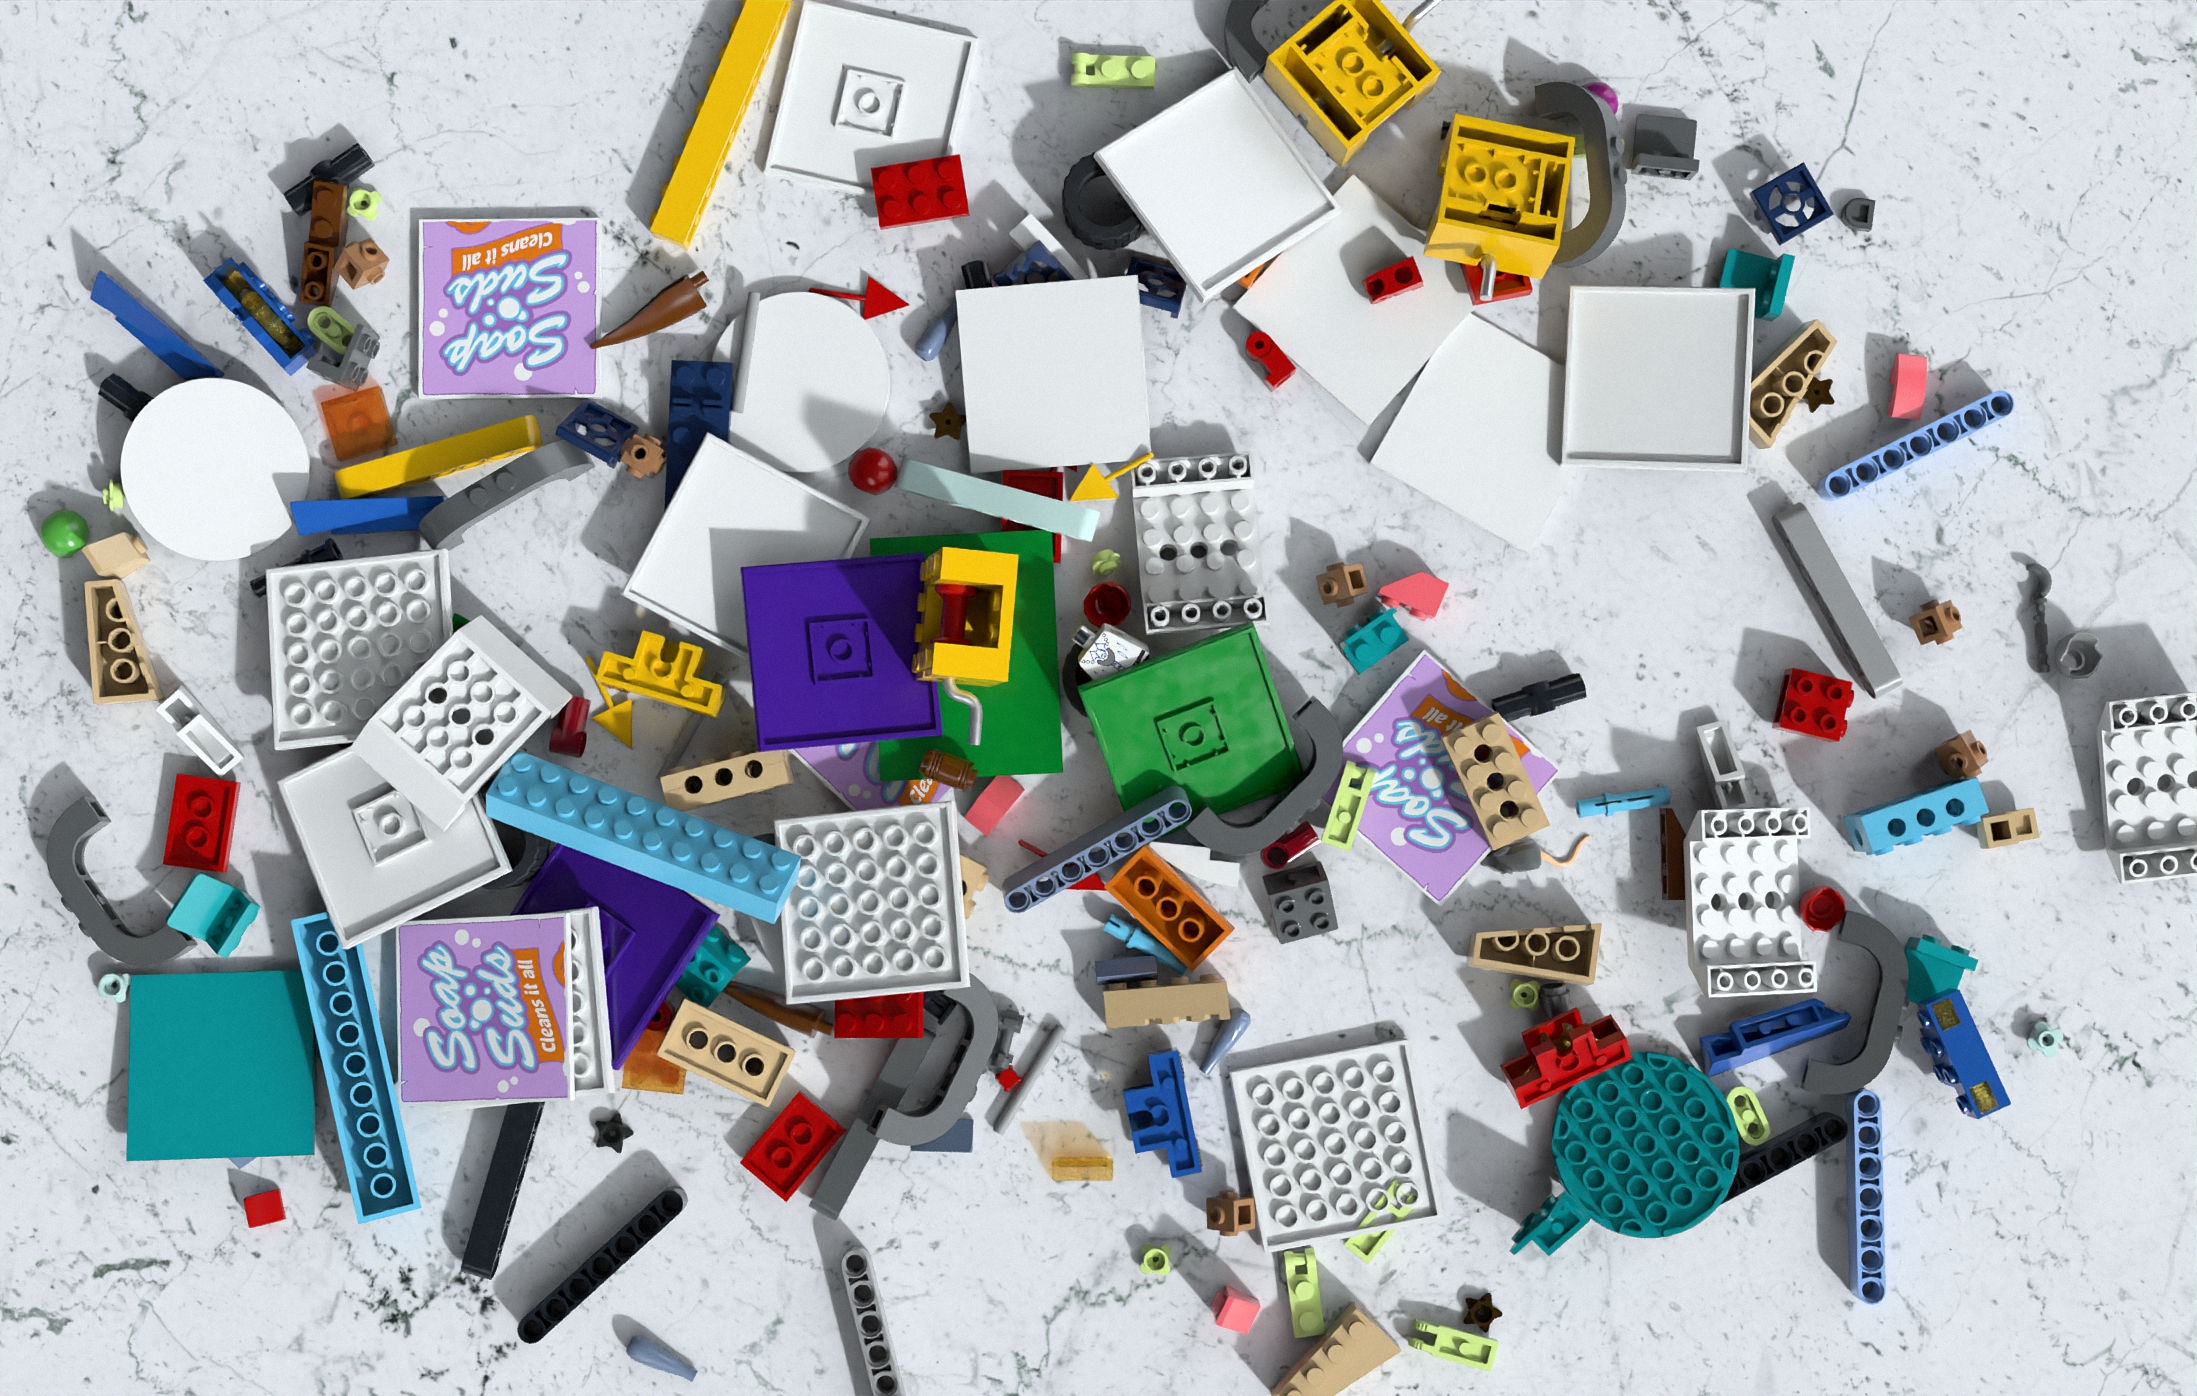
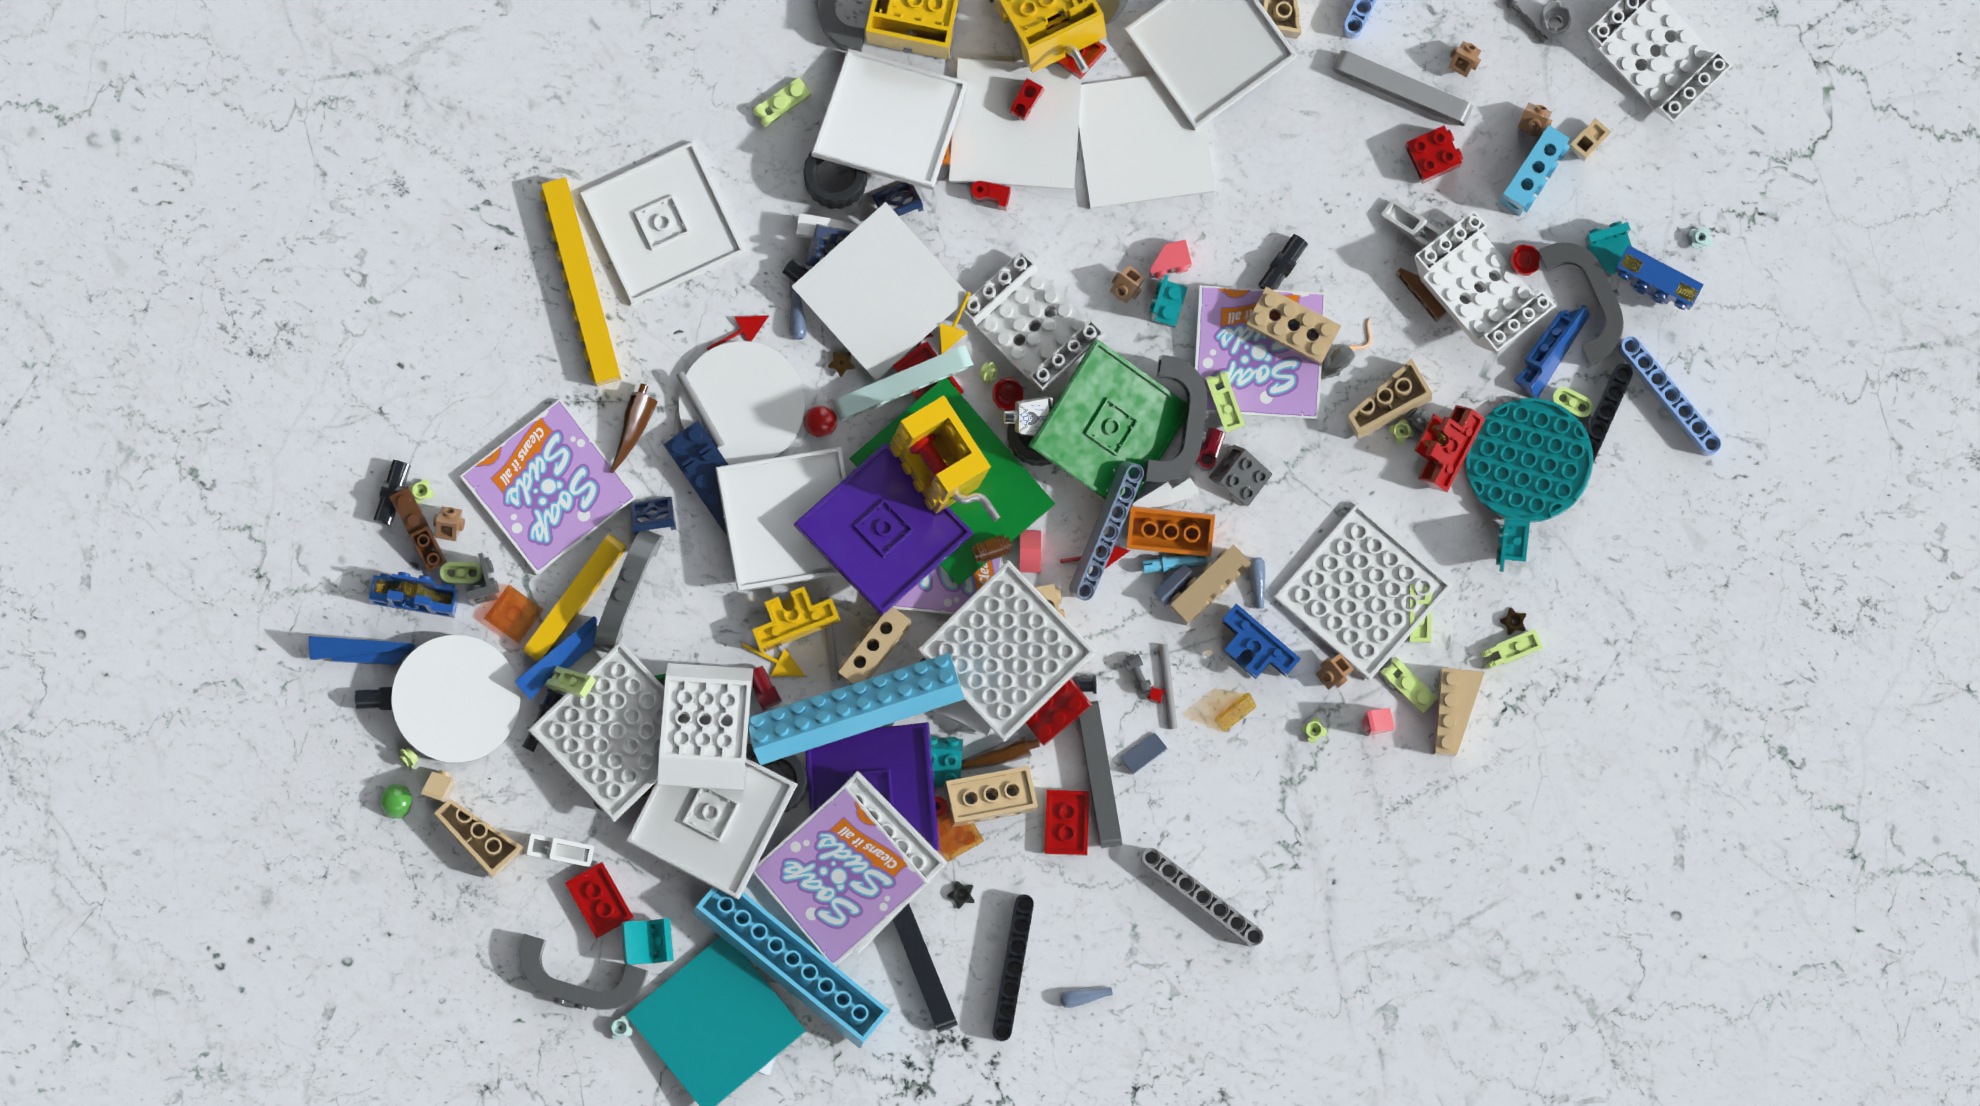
camera: 35 degrees left, 5 degrees down
red slope [243,1189,286,1228] -> none
medium nougat brick [620,433,667,479] -> none
arch [866,973,998,1146] -> none
red plate [870,154,970,230] -> none
medium azure pin [1575,786,1670,818] -> none
none -> yellowish green plate [545,666,596,698]

